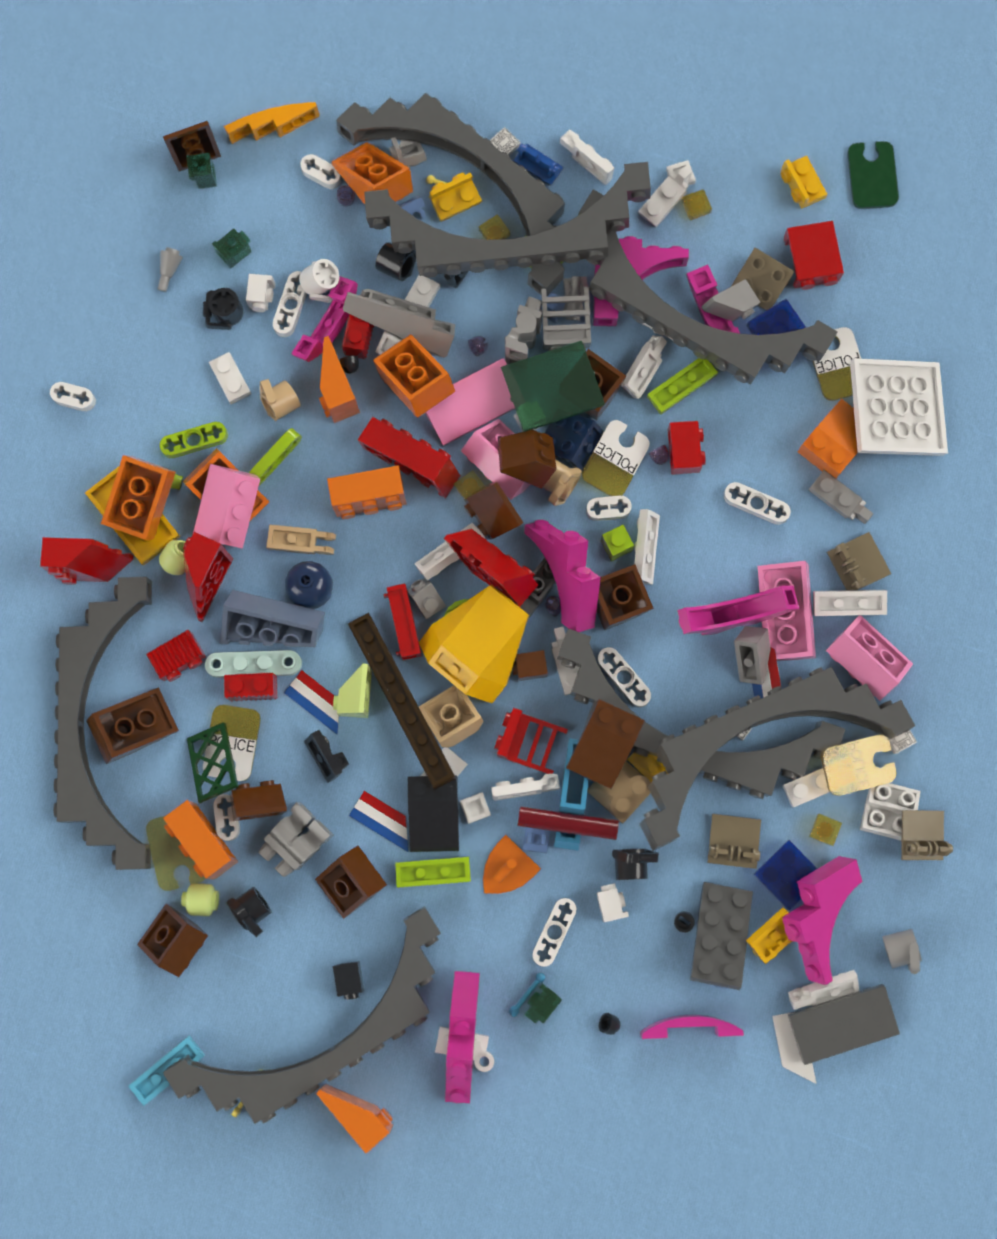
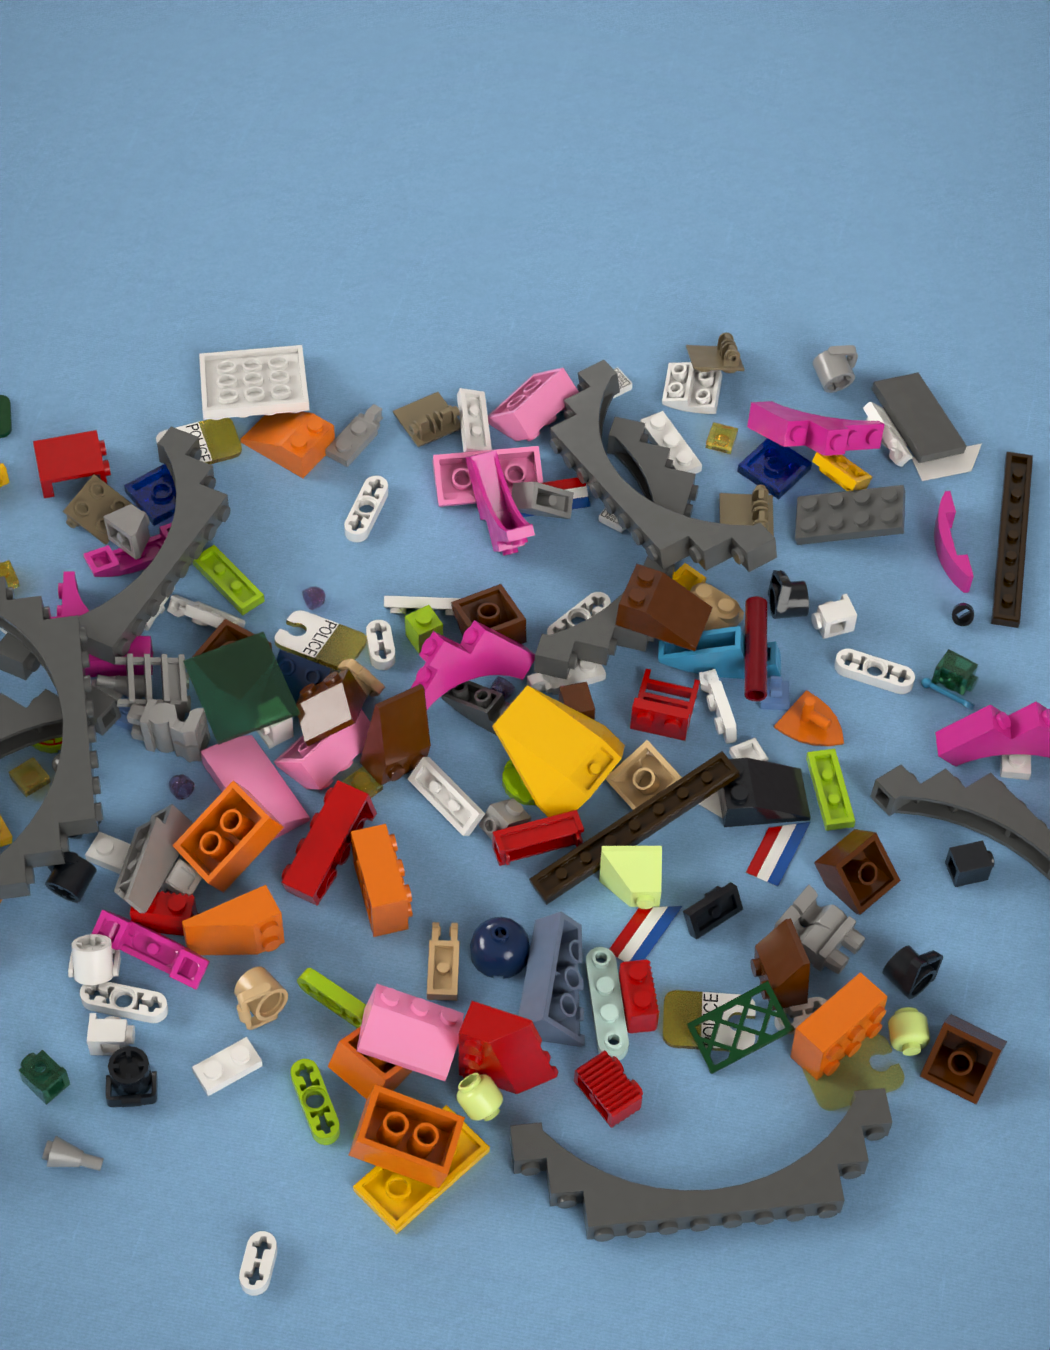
camera: 100 degrees left, 25 degrees down
red wedge [40,537,134,585] -> none
reddish brown slope [86,687,179,765] -> none
red wedge [443,529,538,607] -> none
red brick [667,421,706,475] -> none
black hinge [674,911,694,933] -> none
clear yellow piece [821,735,896,796] -> none
none -> dark brown tile [991,452,1033,628]

